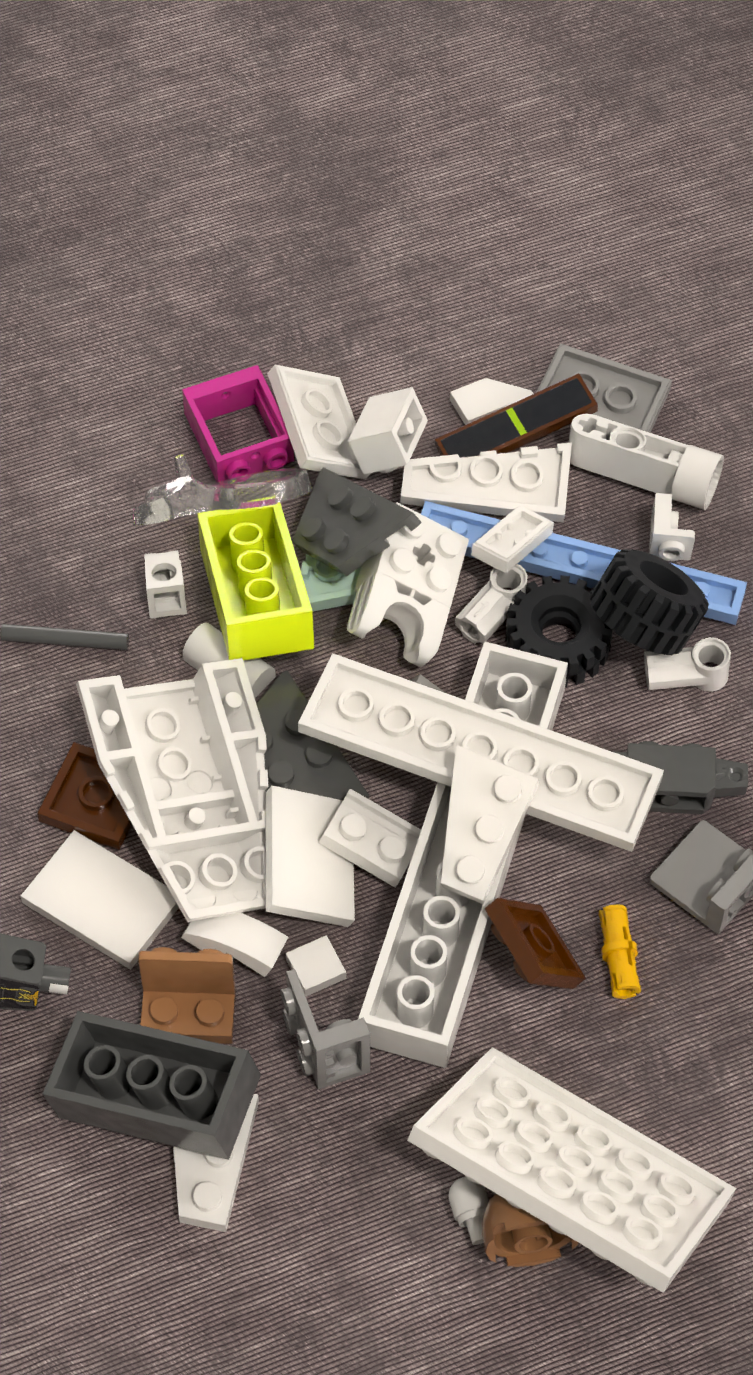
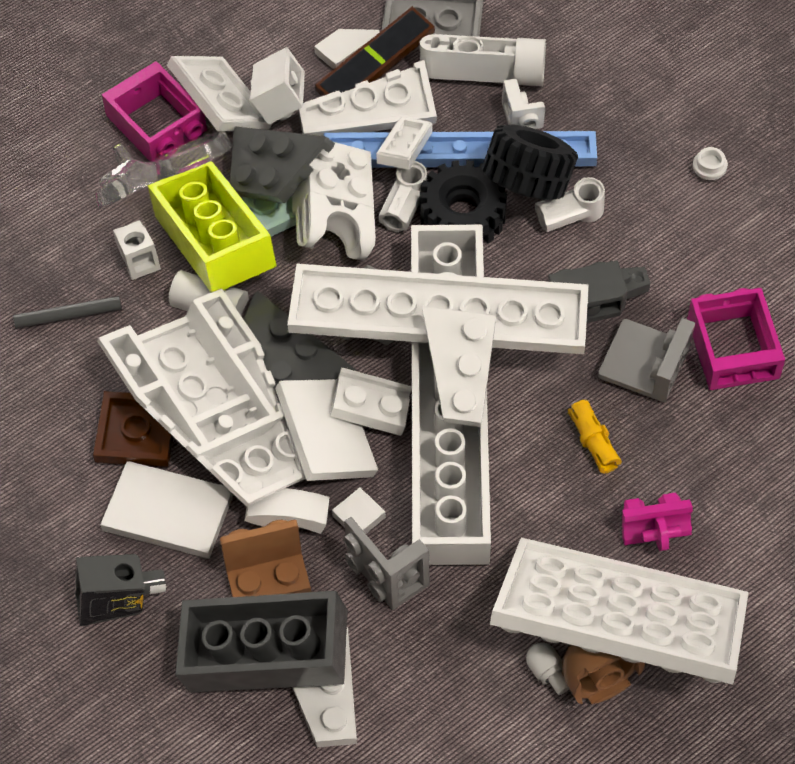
camera: 15 degrees left, 0 degrees up
reddish brown plate [484,898,586,989] -> none
none -> dark pink hips [622,492,693,551]

